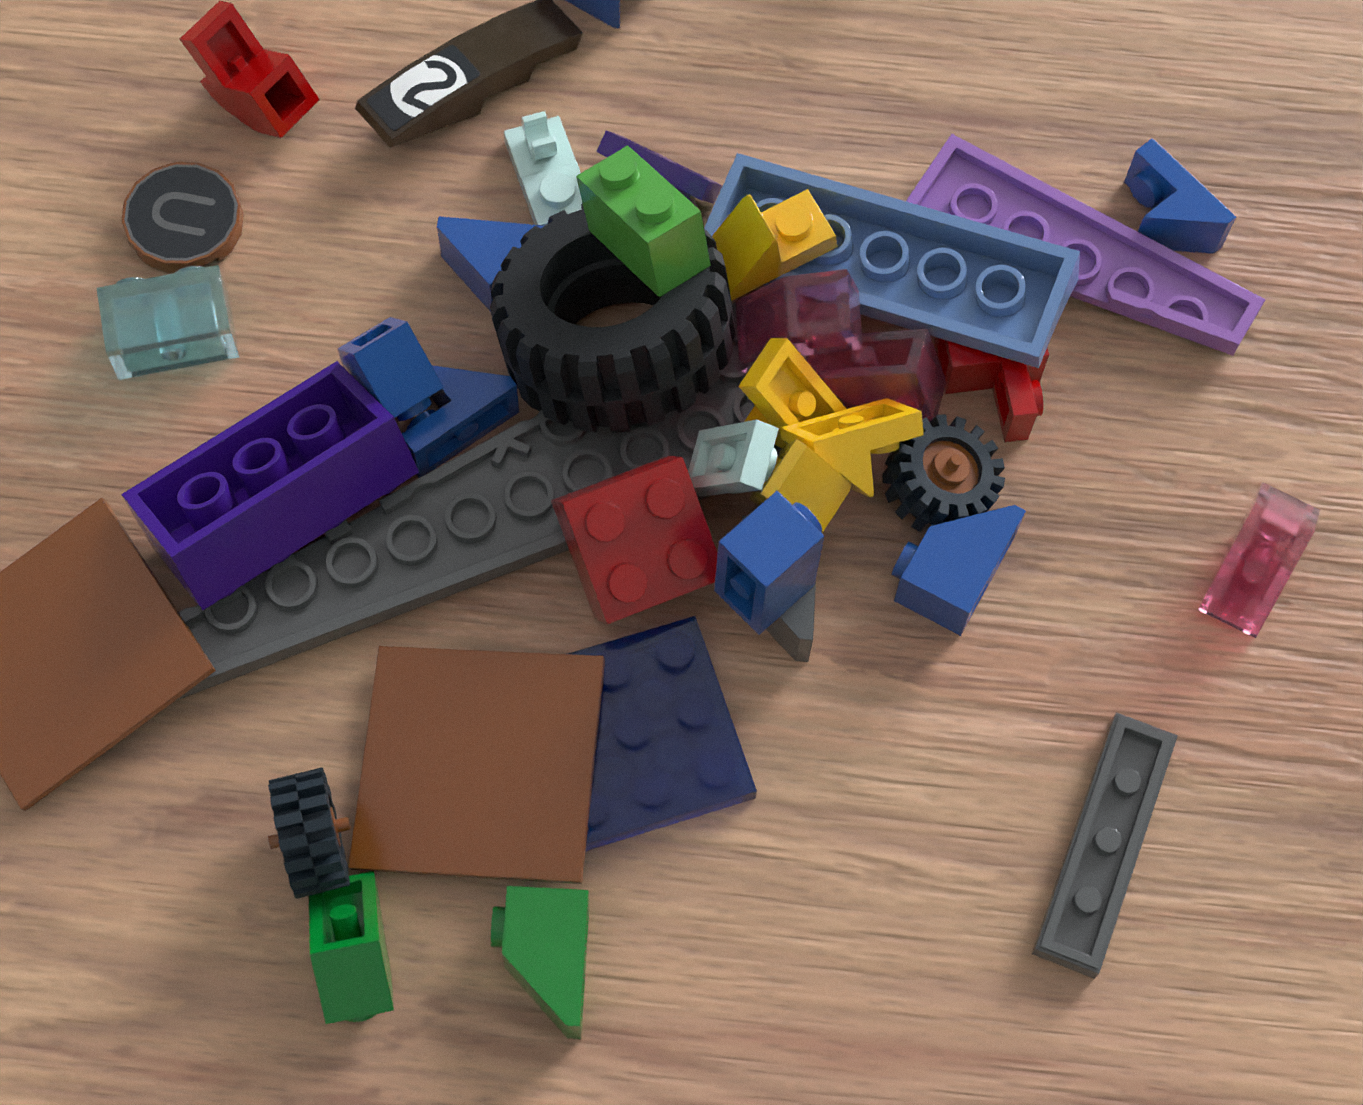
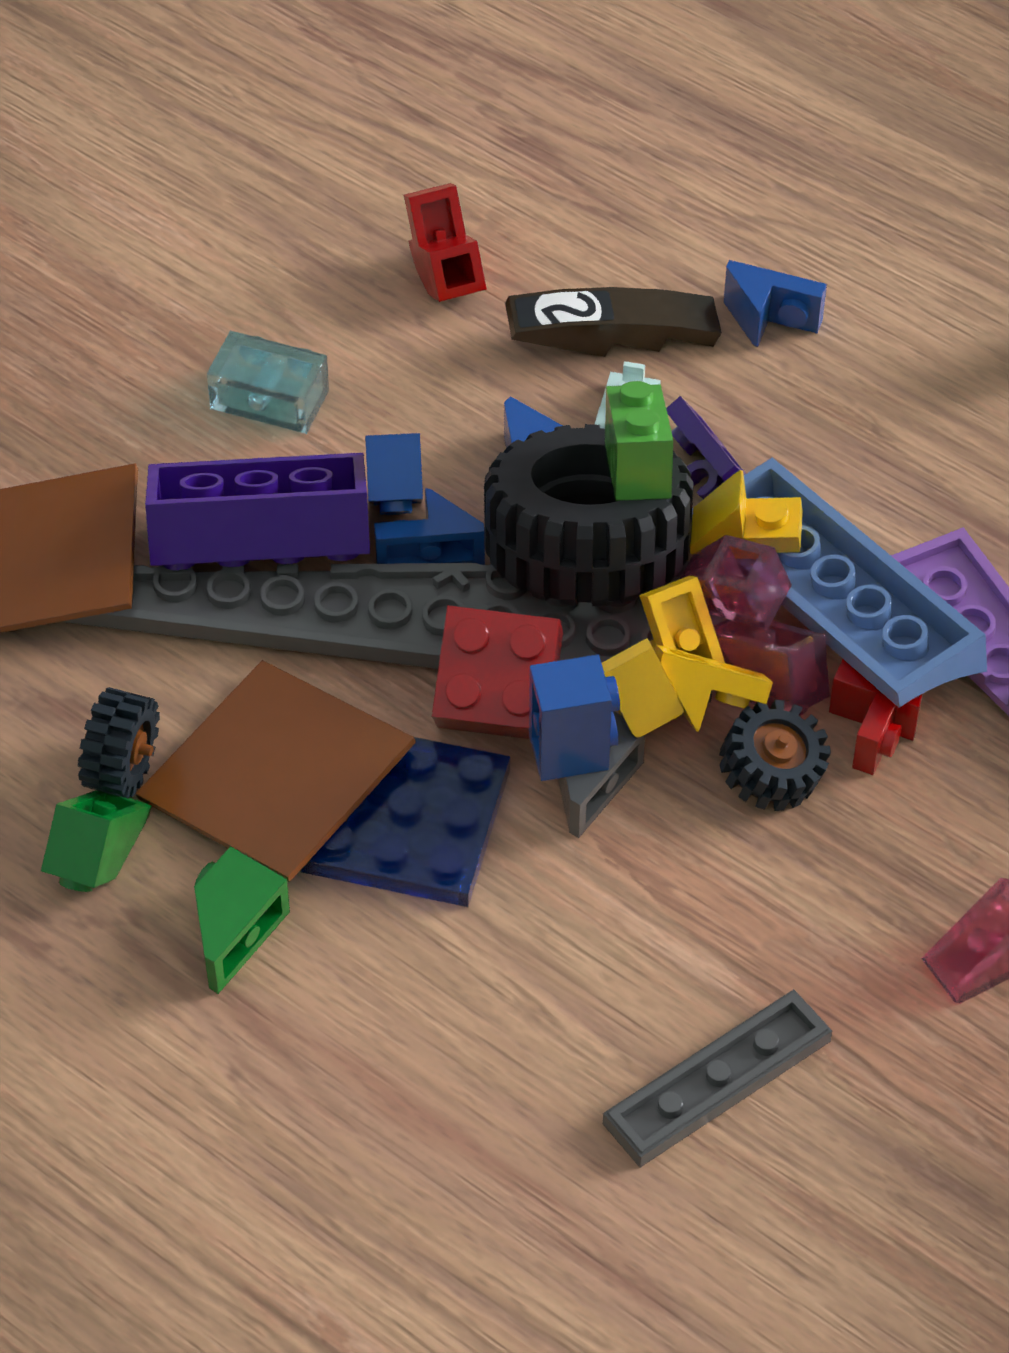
camera: 35 degrees right, 15 degrees down
black tile [121,162,244,274] -> none
light aqua plate [688,419,779,497] -> none
blue slope [891,505,1026,636] -> none

